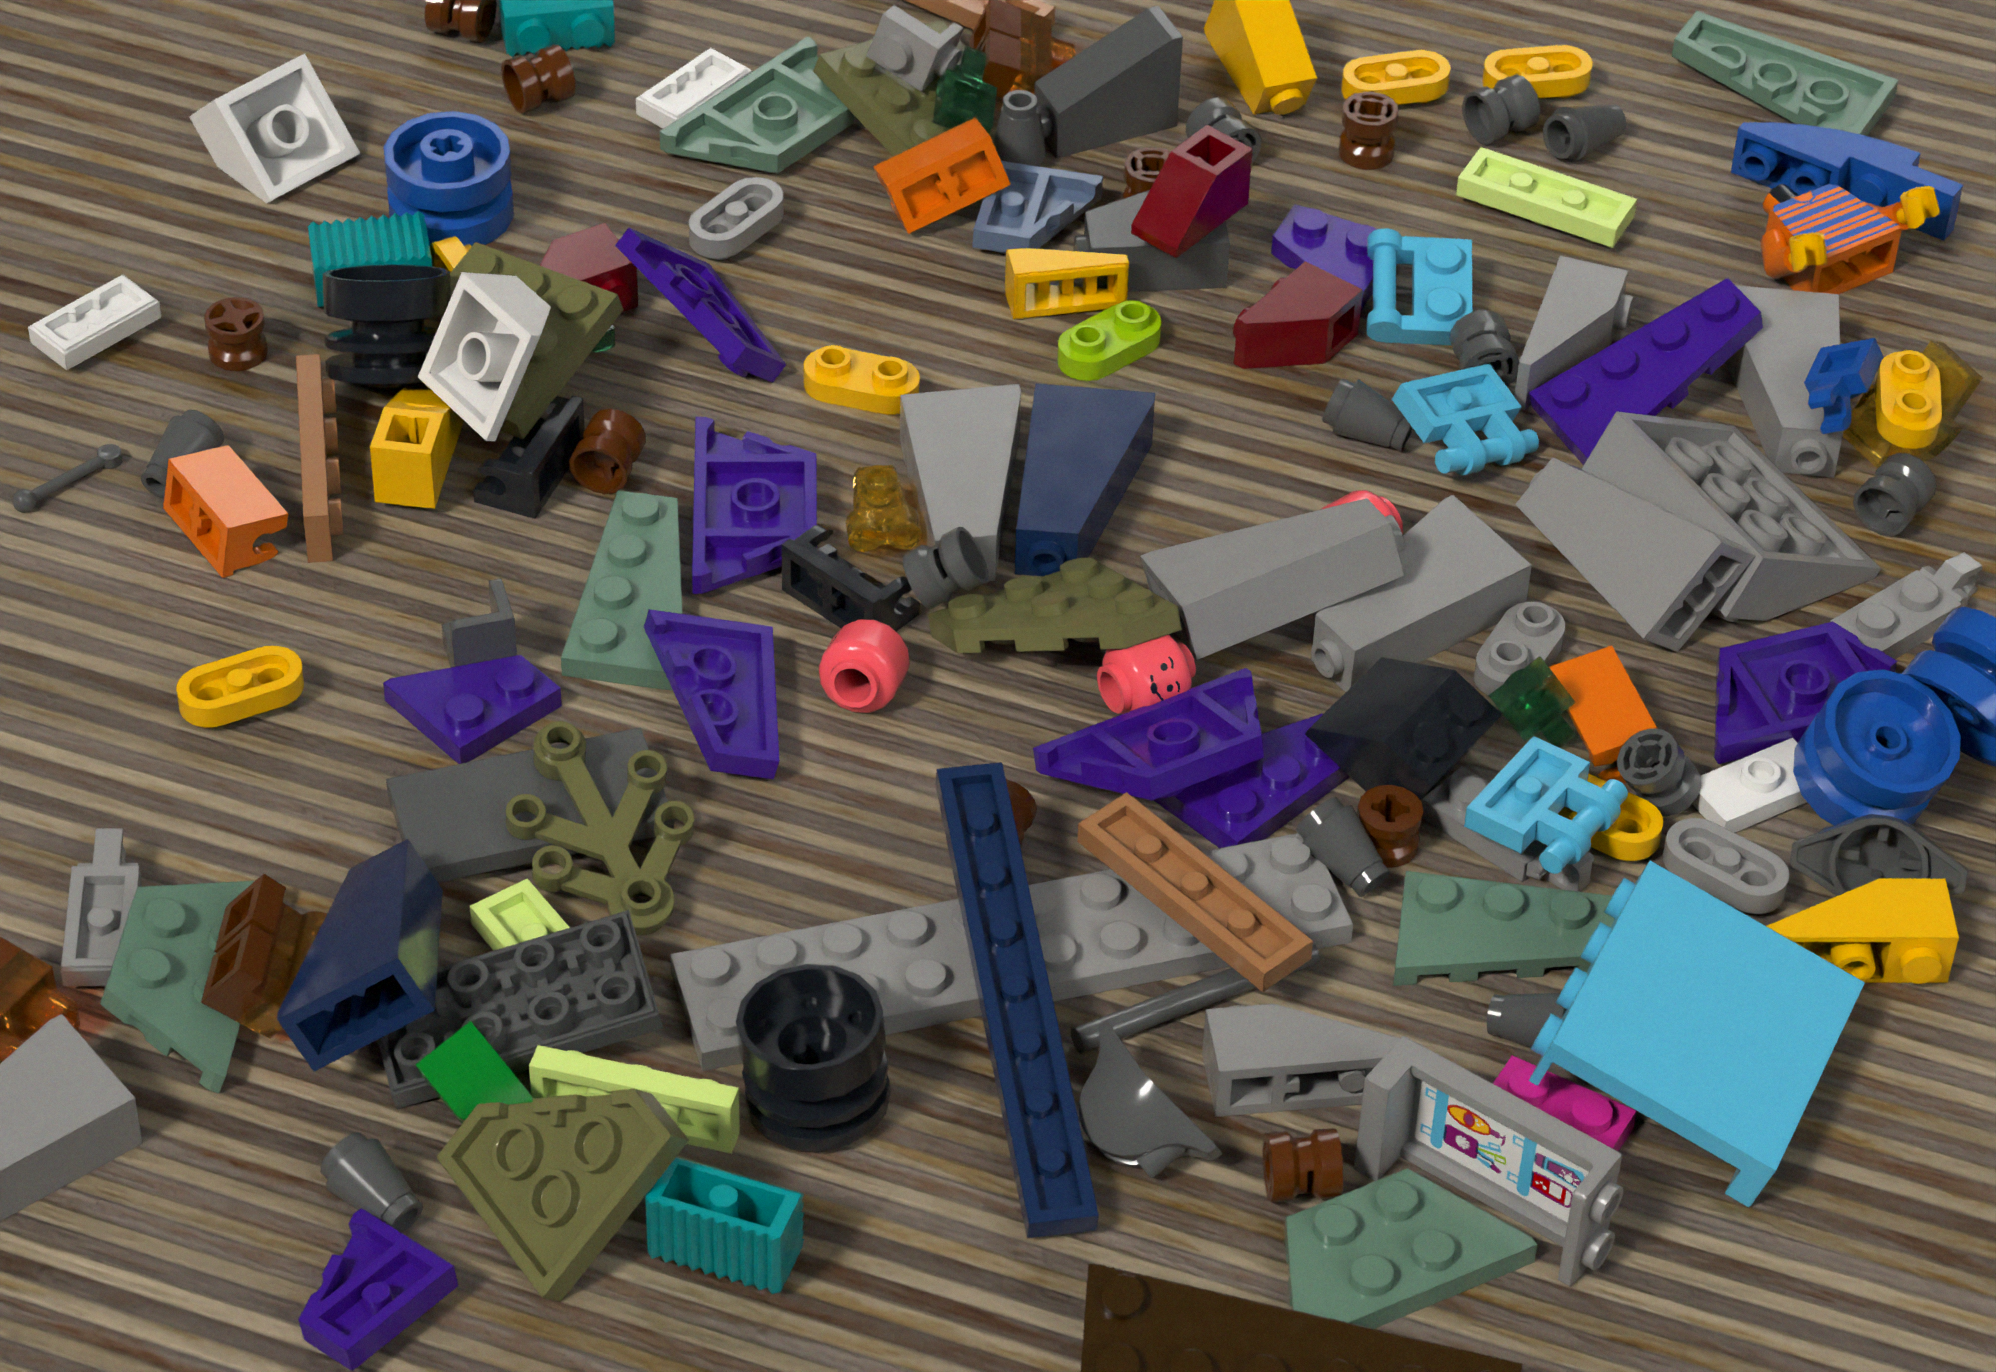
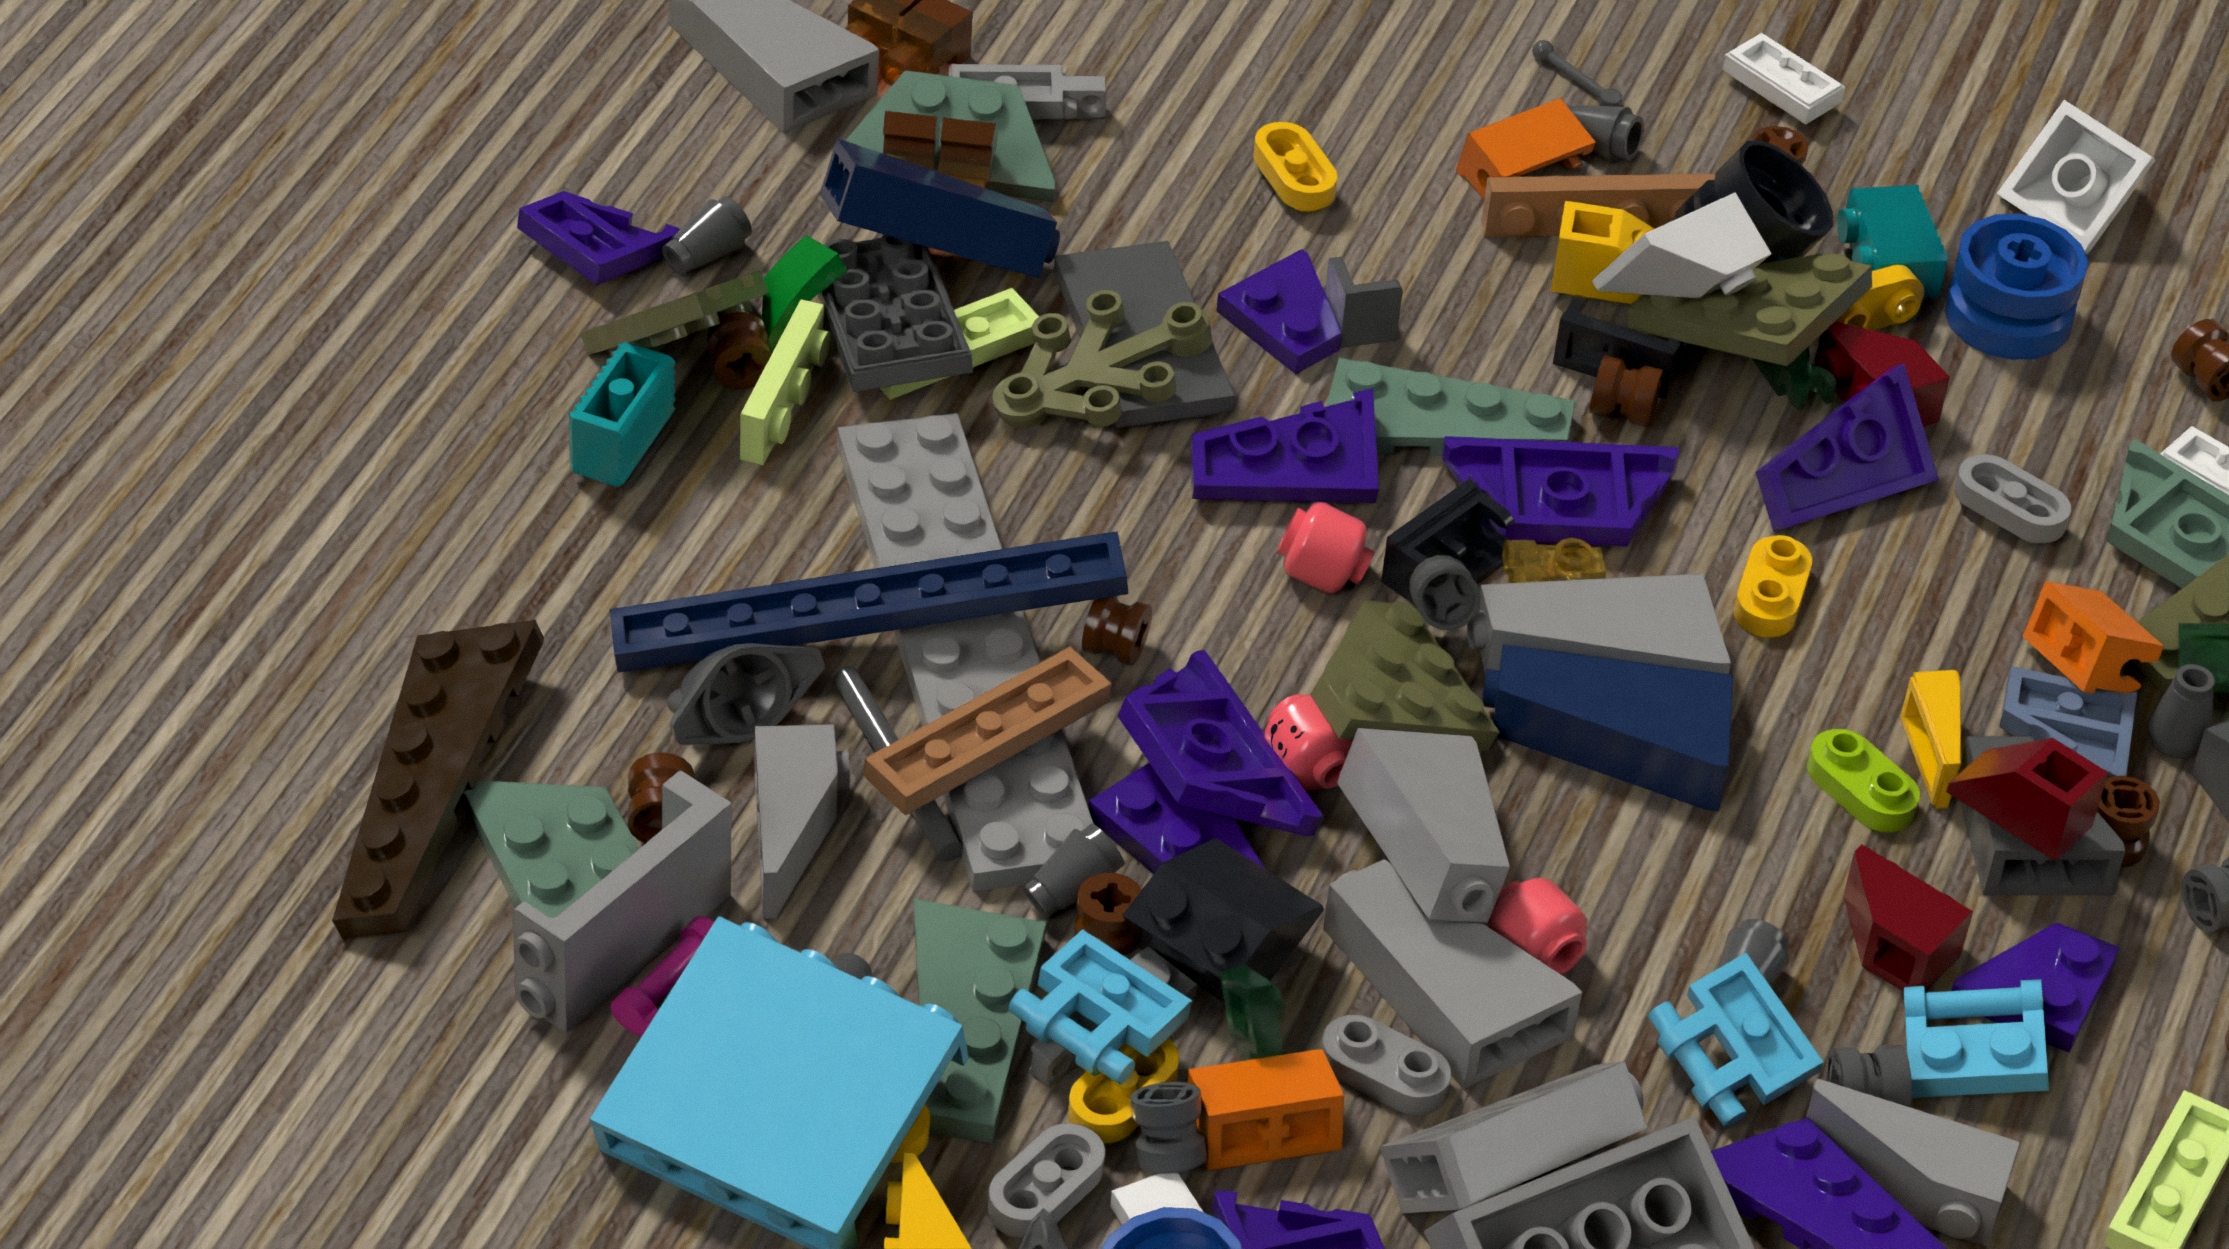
camera: 90 degrees right, 0 degrees up
black wheel [736,964,891,1152] -> none

